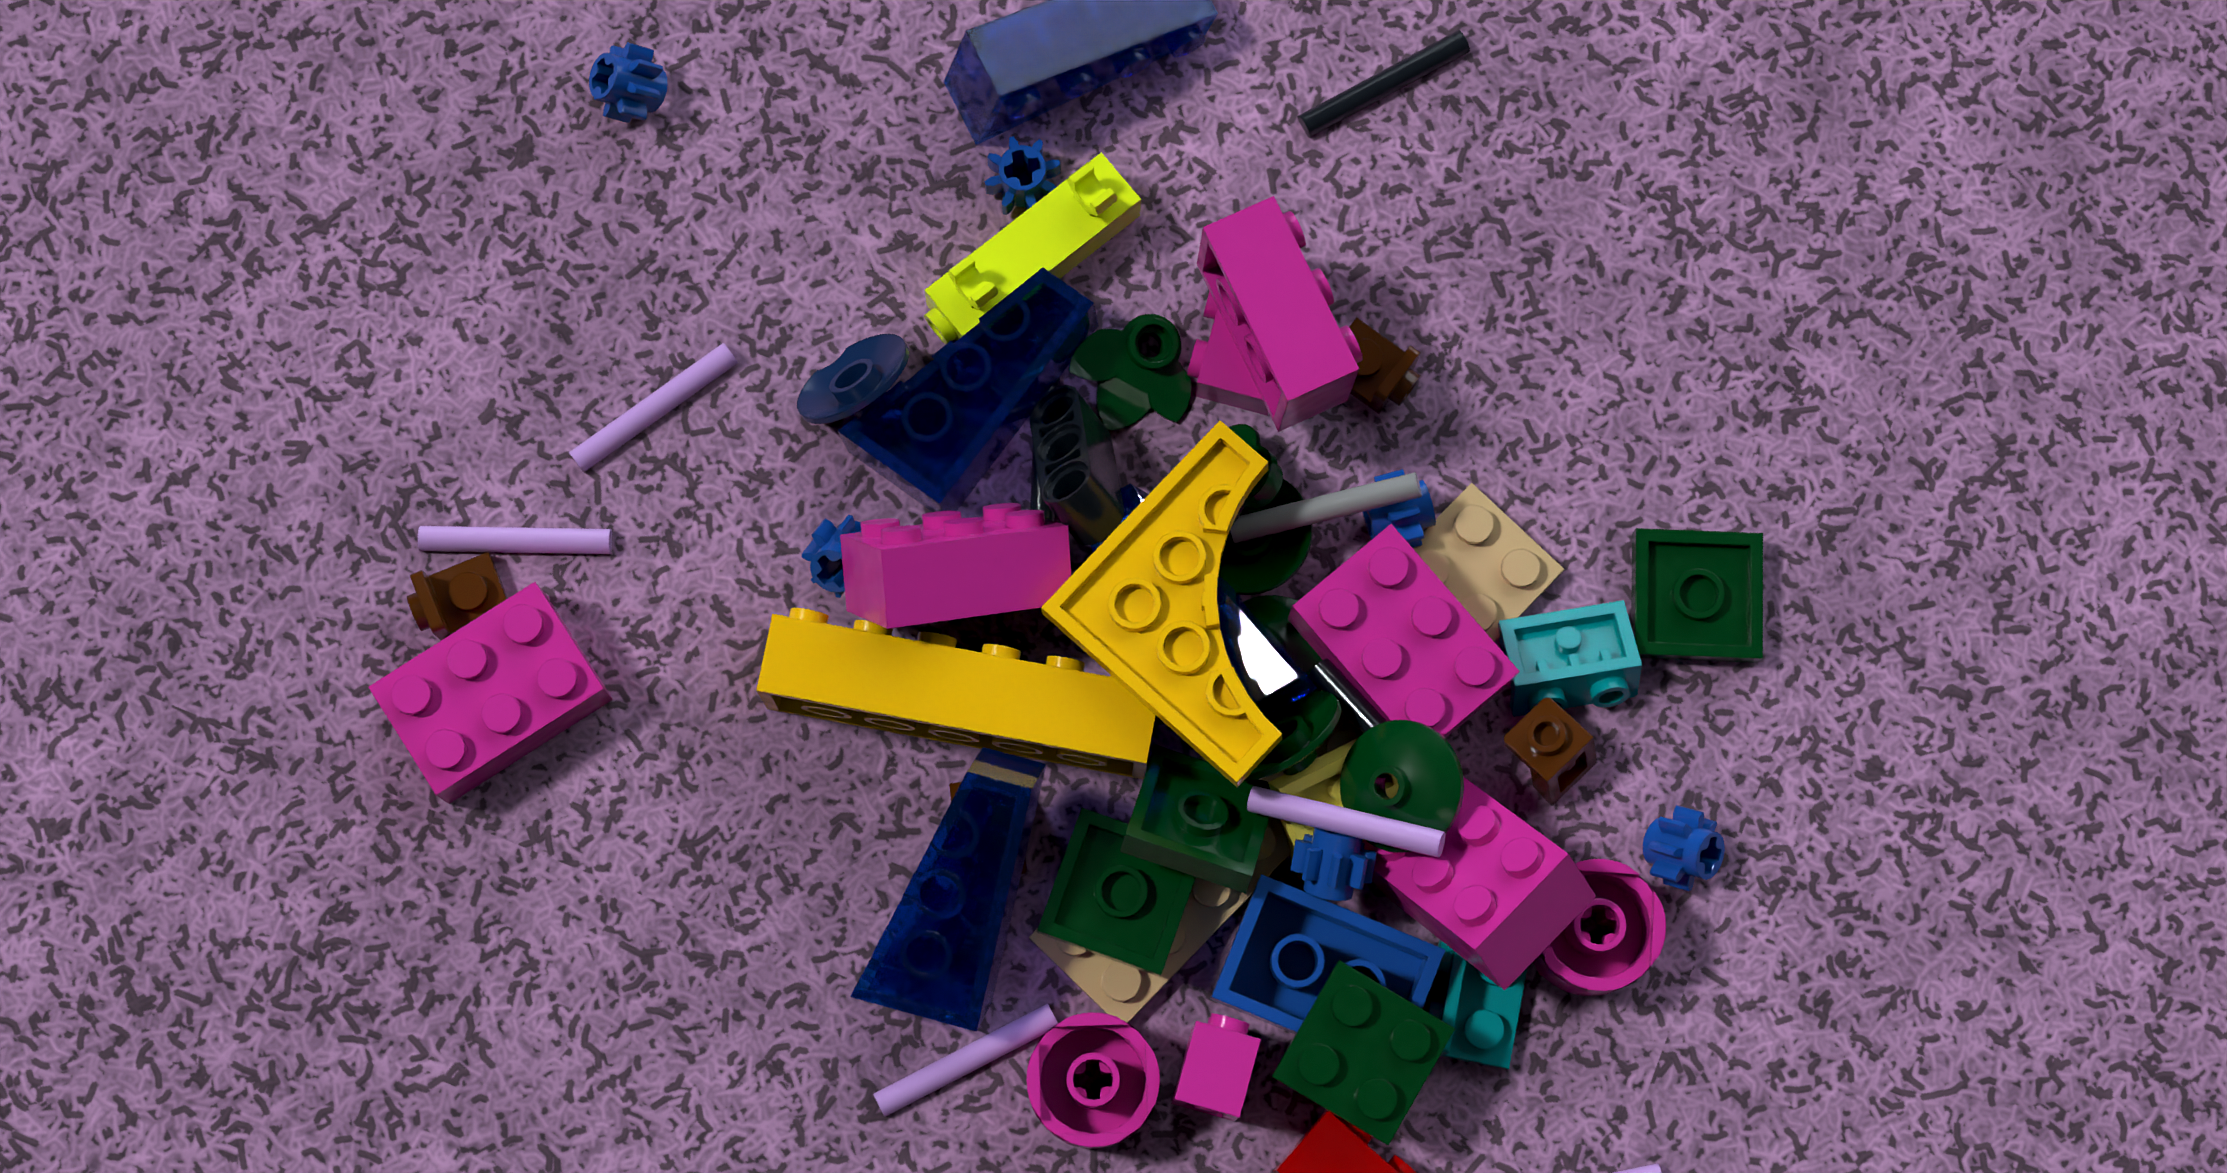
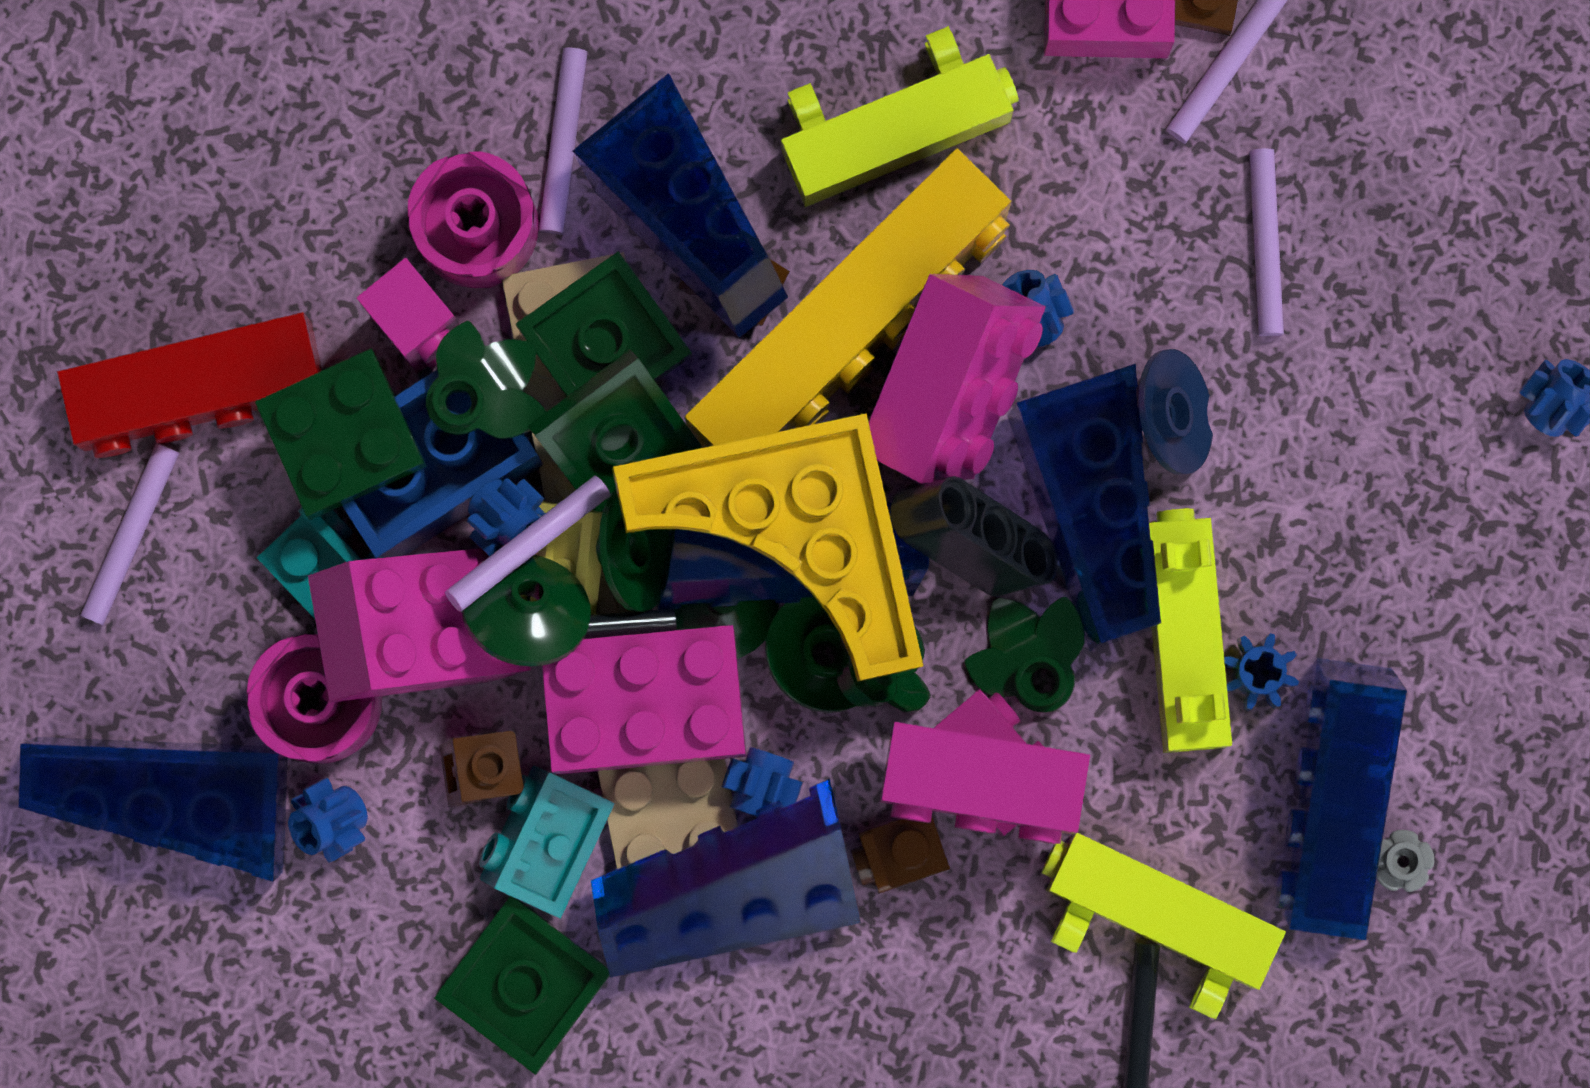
camera: 130 degrees right, 5 degrees up
light grey bar [1230,472,1422,543] -> none
none -> clear blue wedge [18,737,288,882]
none -> dark green plate [426,321,546,439]
none -> clear blue wedge [591,779,861,978]
none -> neon yellow brick [781,26,1019,207]
none -> neon yellow brick [1041,833,1286,1019]

